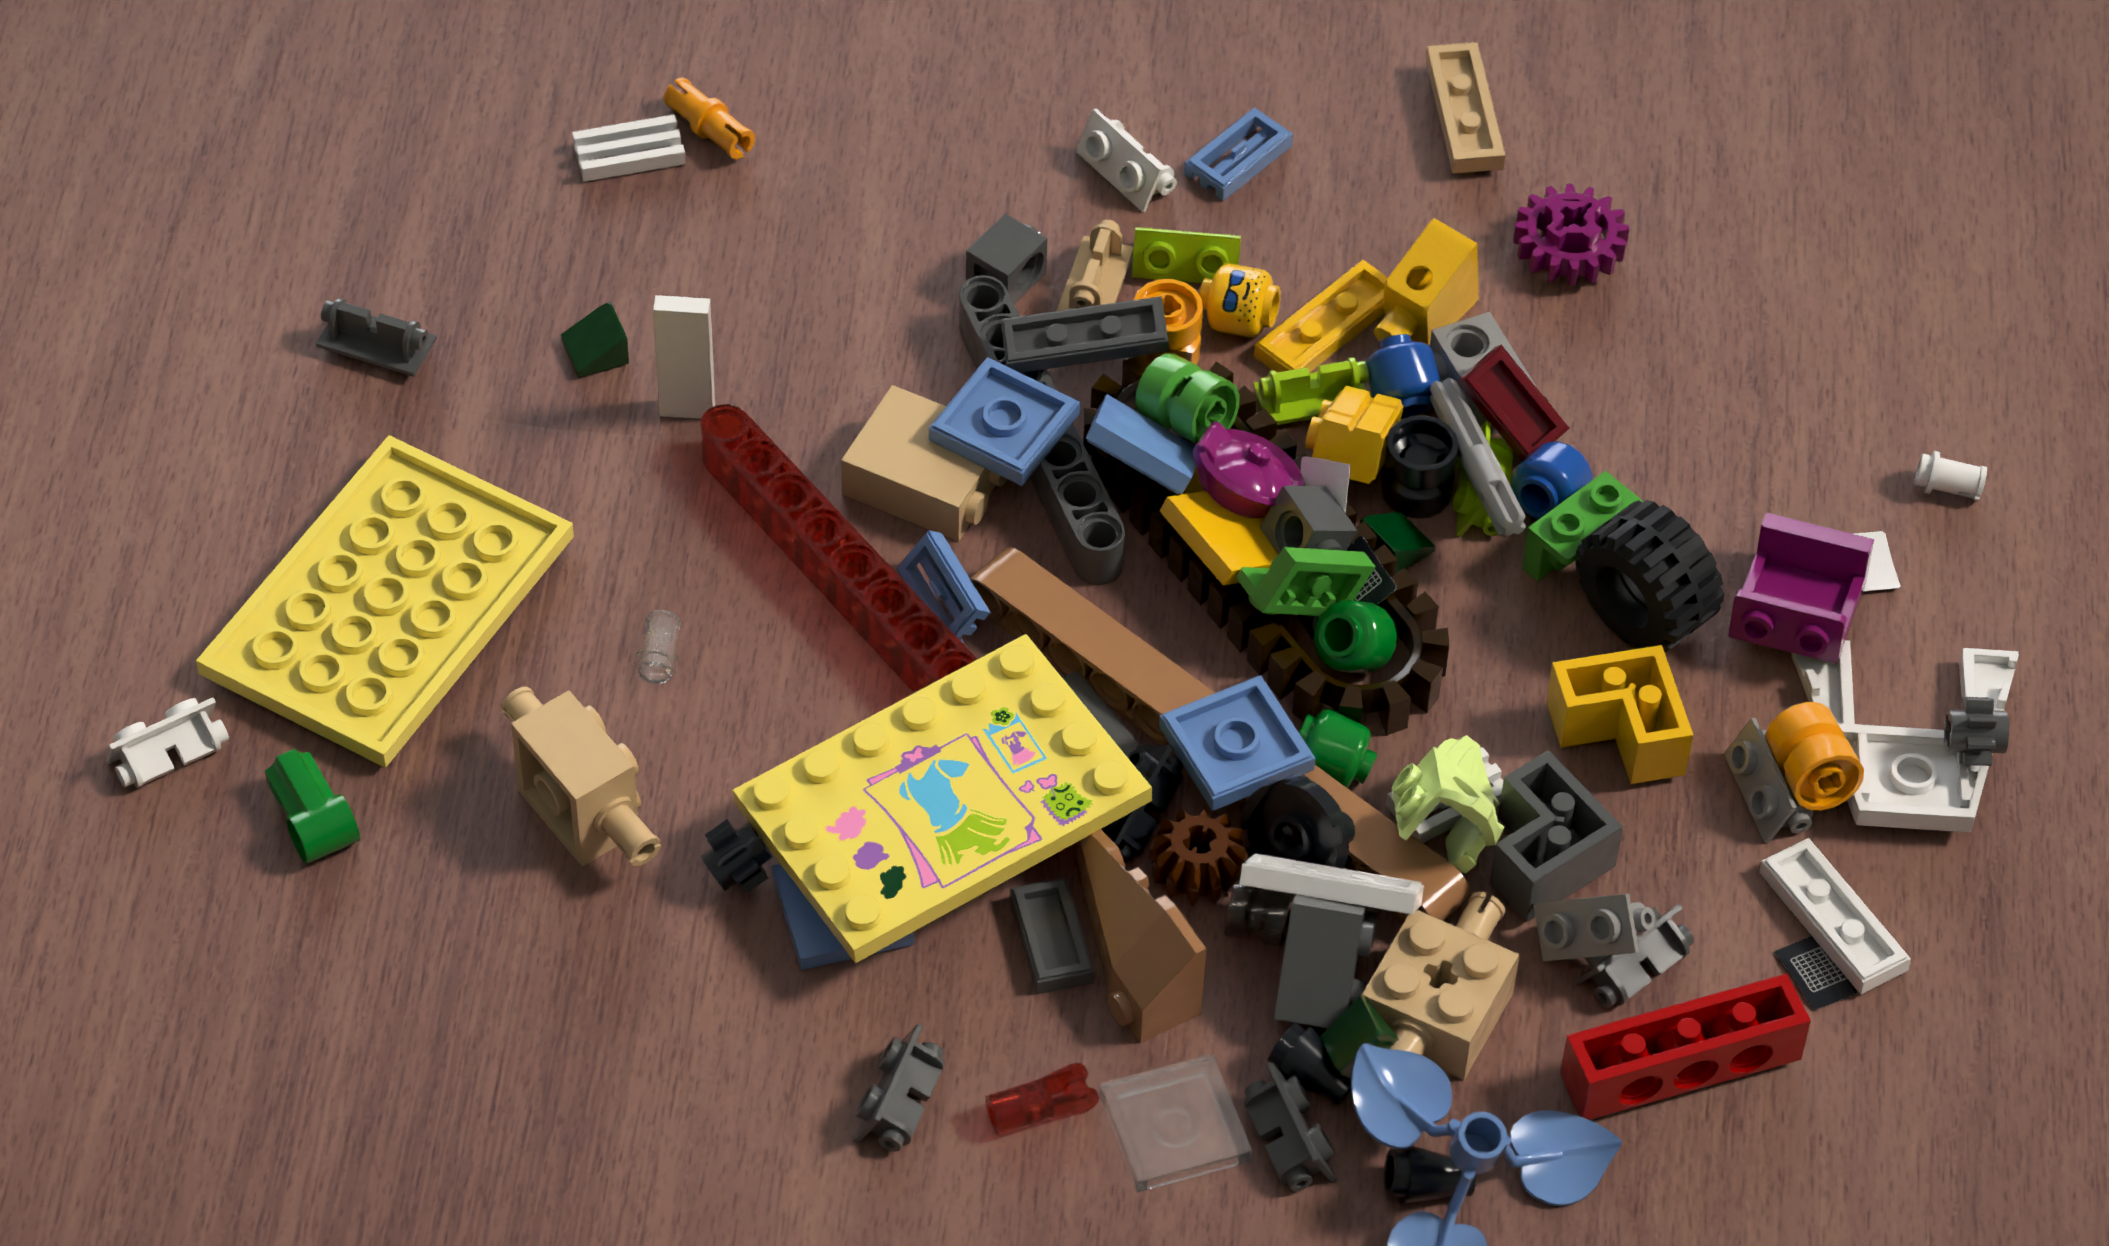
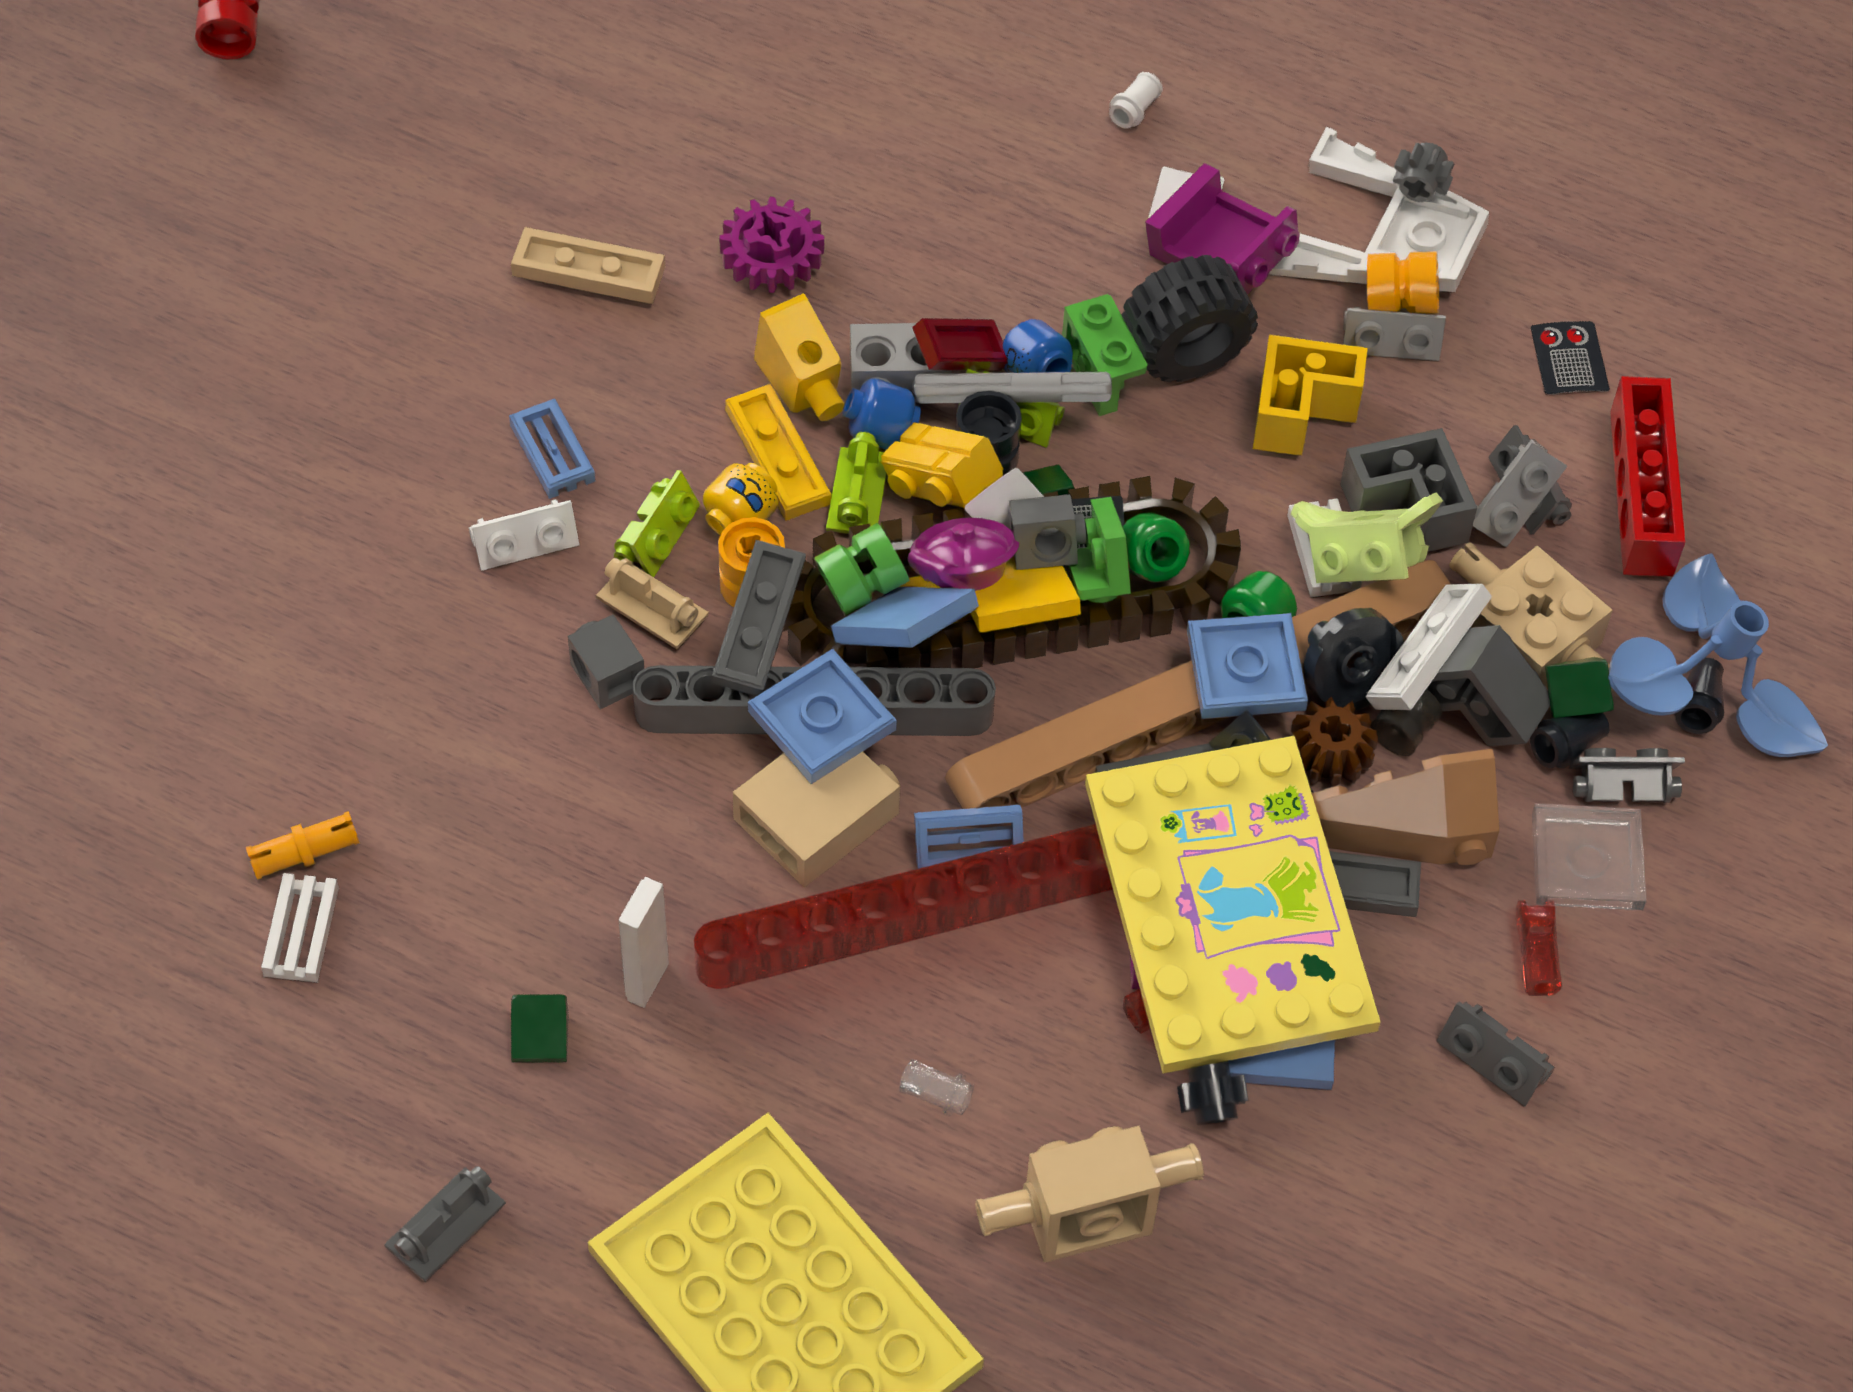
camera: 70 degrees left, 5 degrees up
white tile [1759,838,1911,994] -> none

